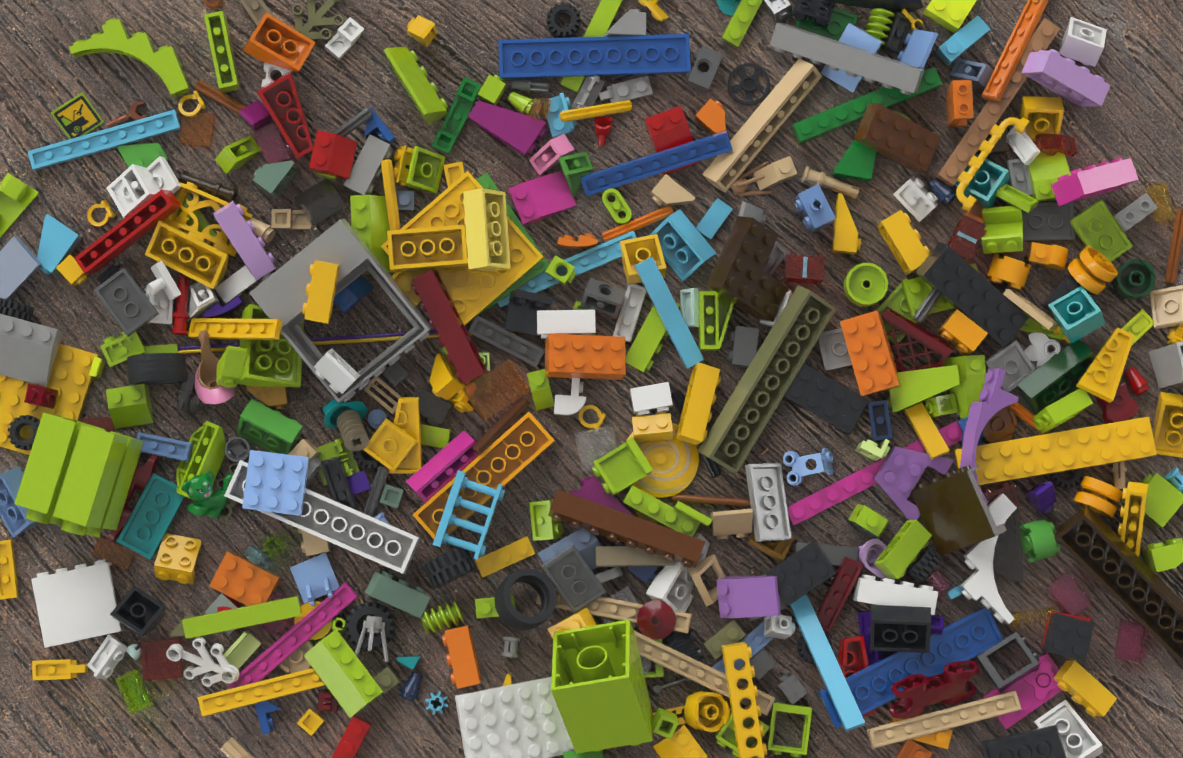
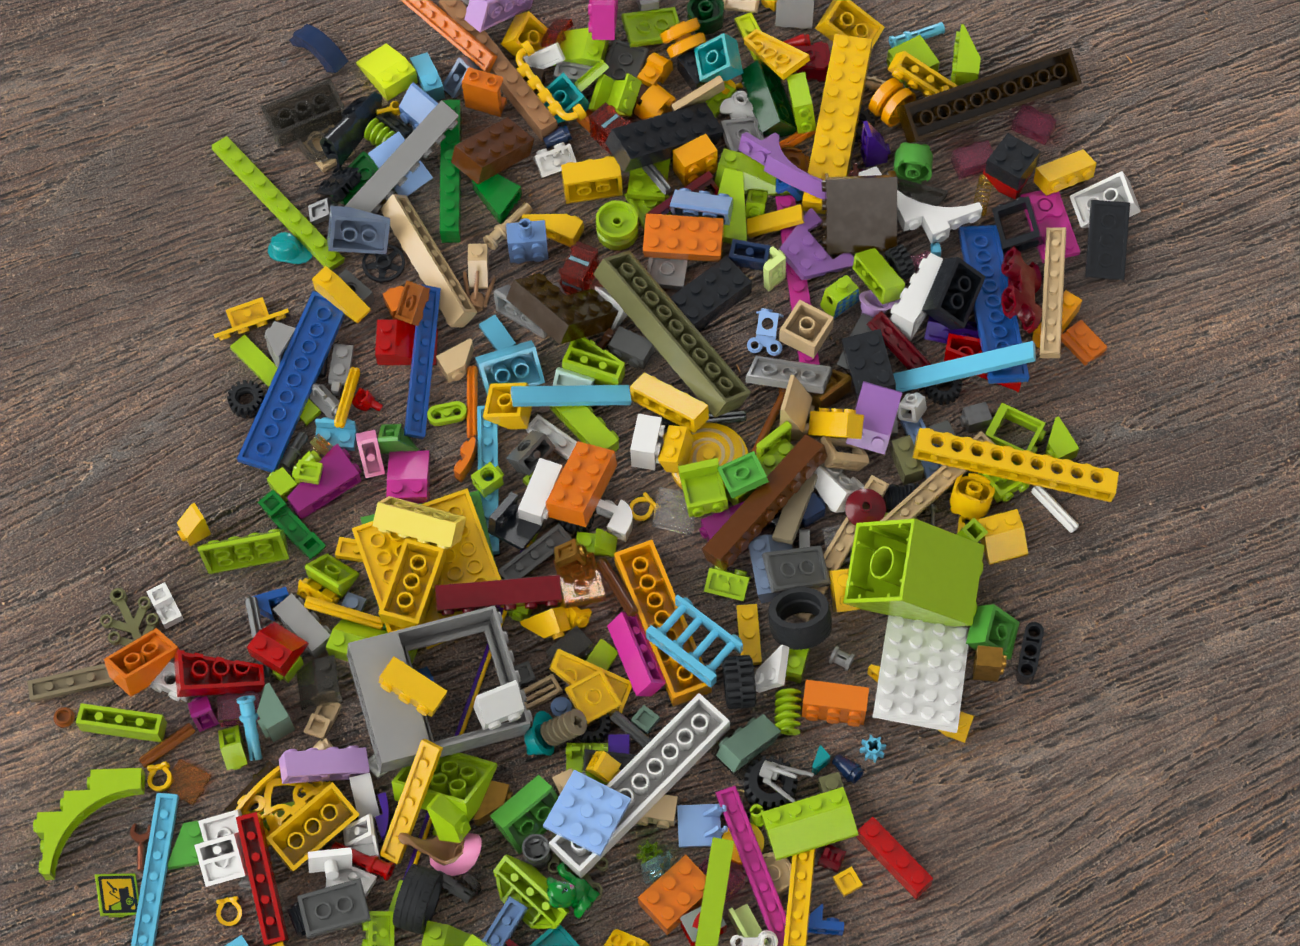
camera: 70 degrees left, 20 degrees down
none -> medium azure pin [236,695,263,761]
none -> lime bracket [292,460,323,485]
none -> yellow slope [312,266,371,324]
none -> sand blue slope [327,206,390,255]
none -> dark orange plate [394,280,430,326]
none -> pearl gold bracket [554,538,588,567]
none -> yellow slope [585,751,621,783]
none -> reddish brown piece [597,328,616,349]
none -> medium blue slope [670,188,733,225]
none -> bright green plate [717,451,769,499]
none -> white wing [754,645,789,693]
none -> tan brick [779,300,834,359]
none -> yellow brick [808,408,864,439]

